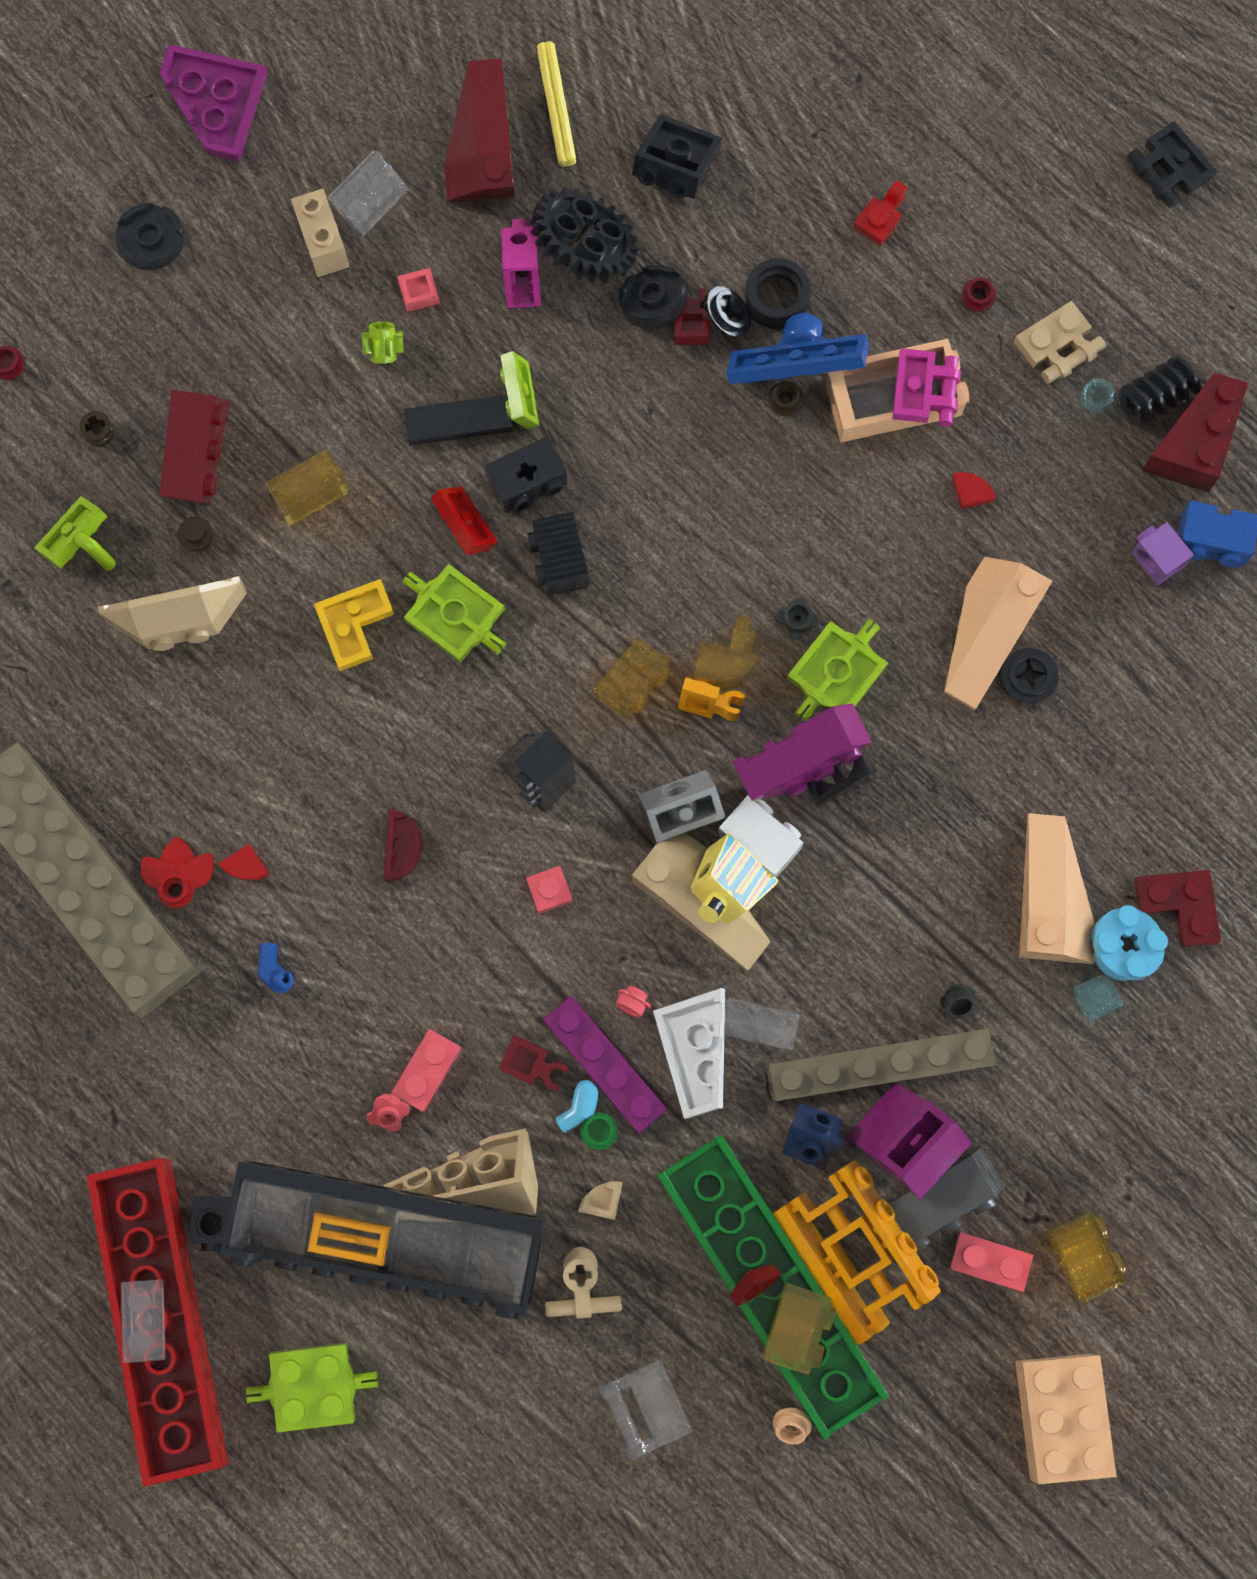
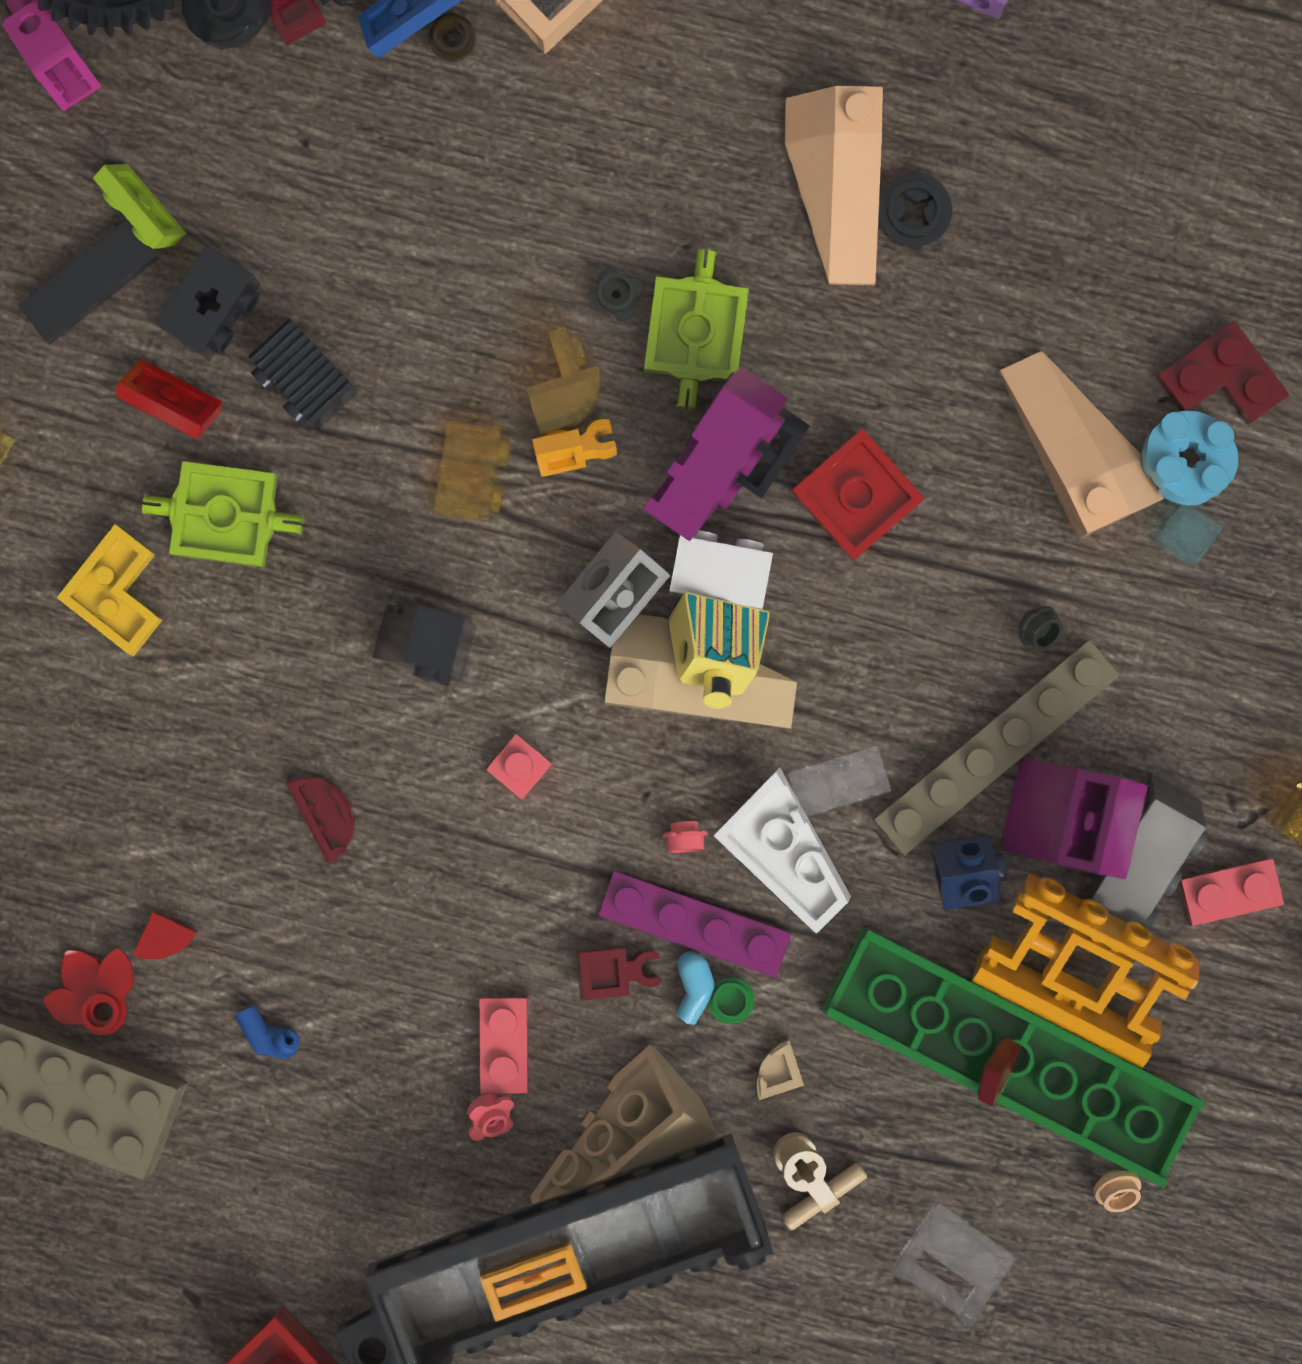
camera: 30 degrees left, 10 degrees up
clear yellow brick [762,1283,836,1375] -> none
red tile [951,472,996,509] -> none
none -> red plate [791,429,924,562]

